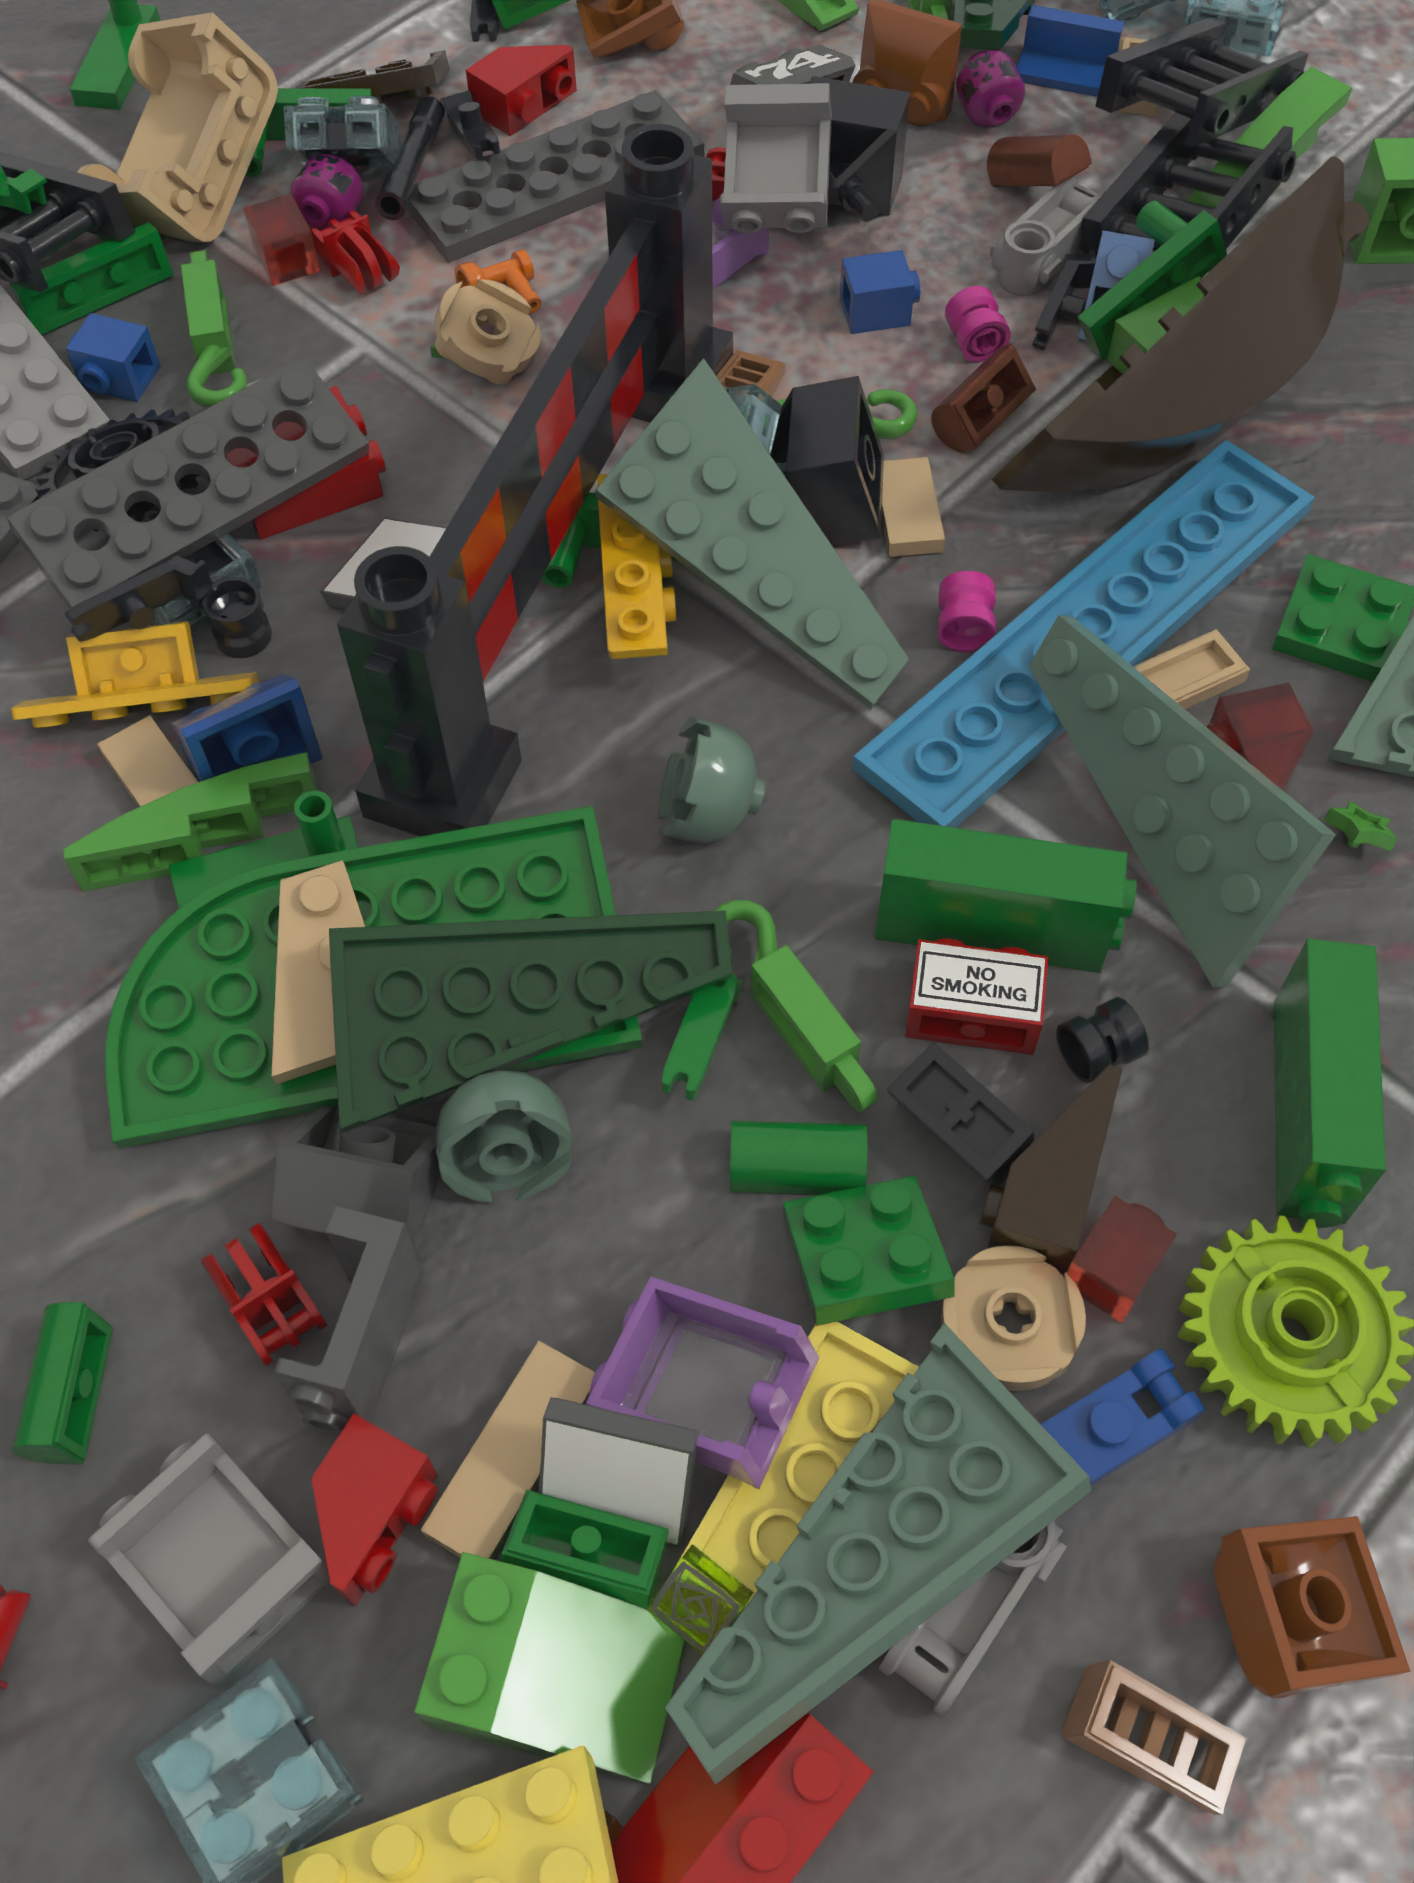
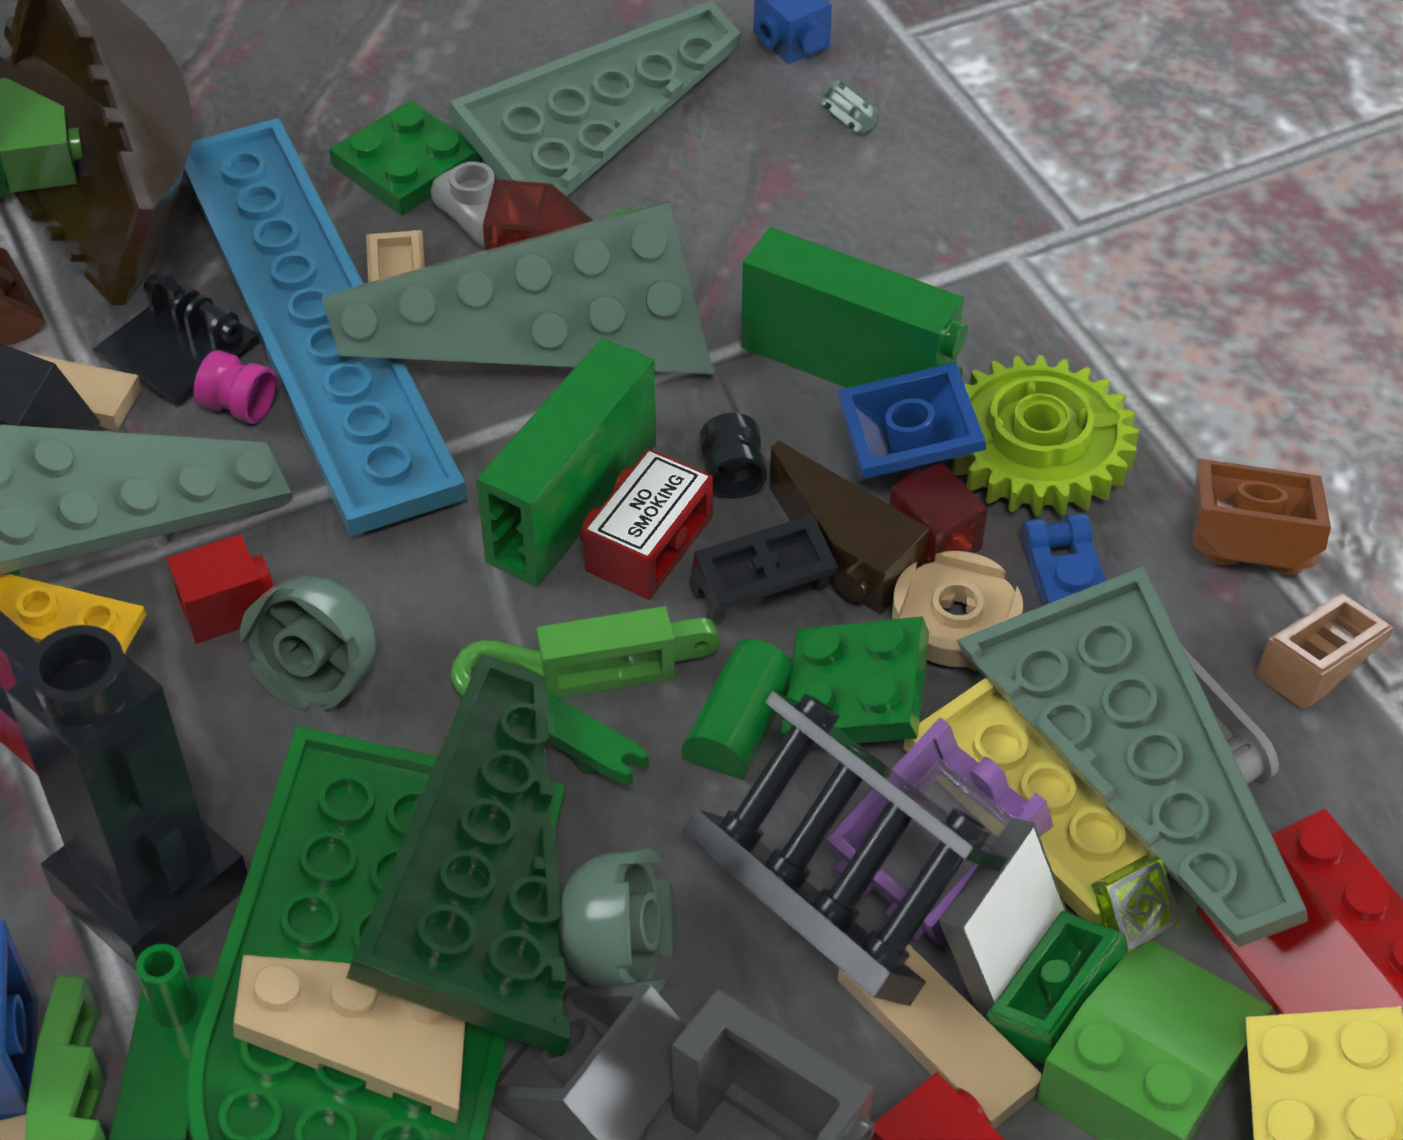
camera: 70 degrees left, 10 degrees down
none -> black hinge [93,273,259,404]
none -> red brick [166,534,273,644]
none -> light grey piece [430,162,520,249]
none -> black fence [682,691,1008,1006]
none -> blue slope [837,362,986,483]

